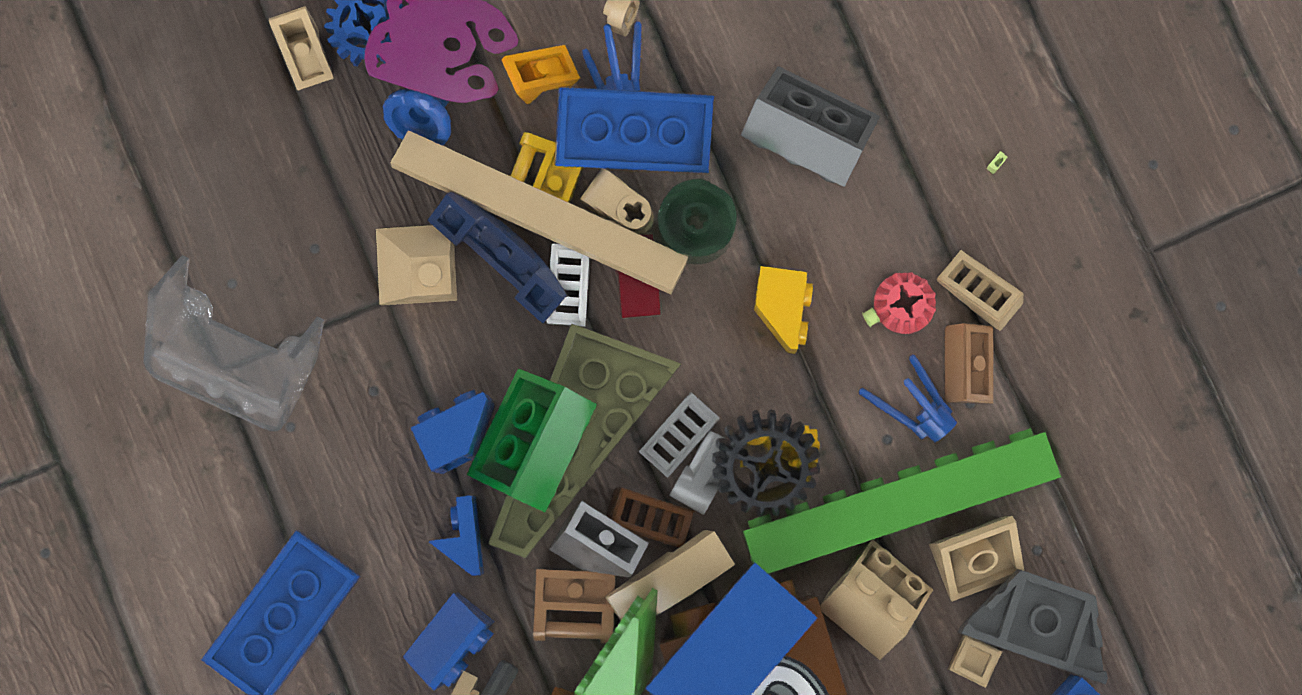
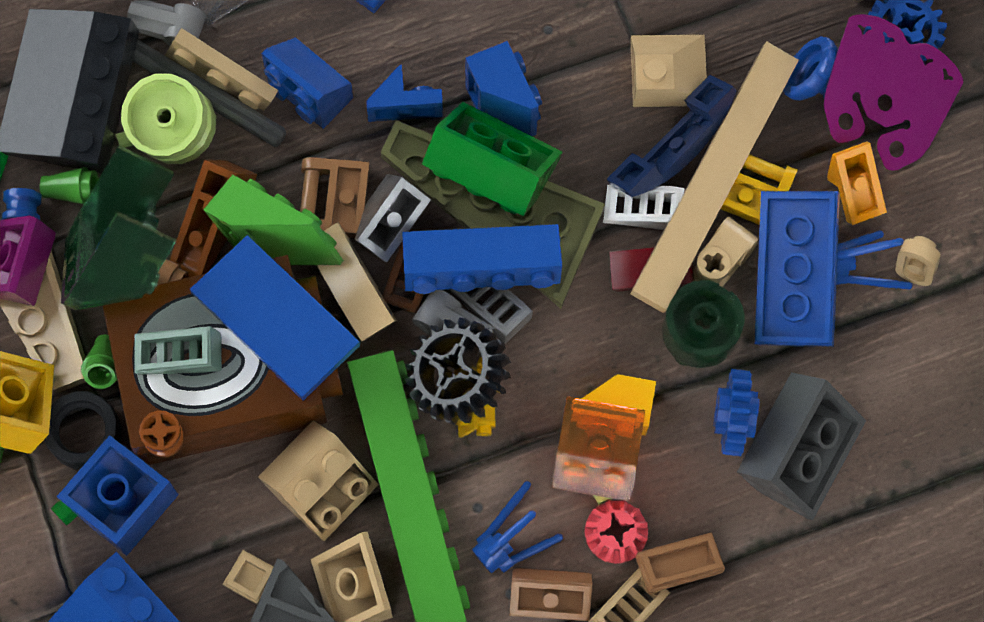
camera: 85 degrees right, 10 degrees down
none -> blue brick [402,224,562,294]
none -> clear orange slope [551,396,645,501]
none -> medium nougat tile [635,532,725,594]
none -> blue gear [713,369,760,456]

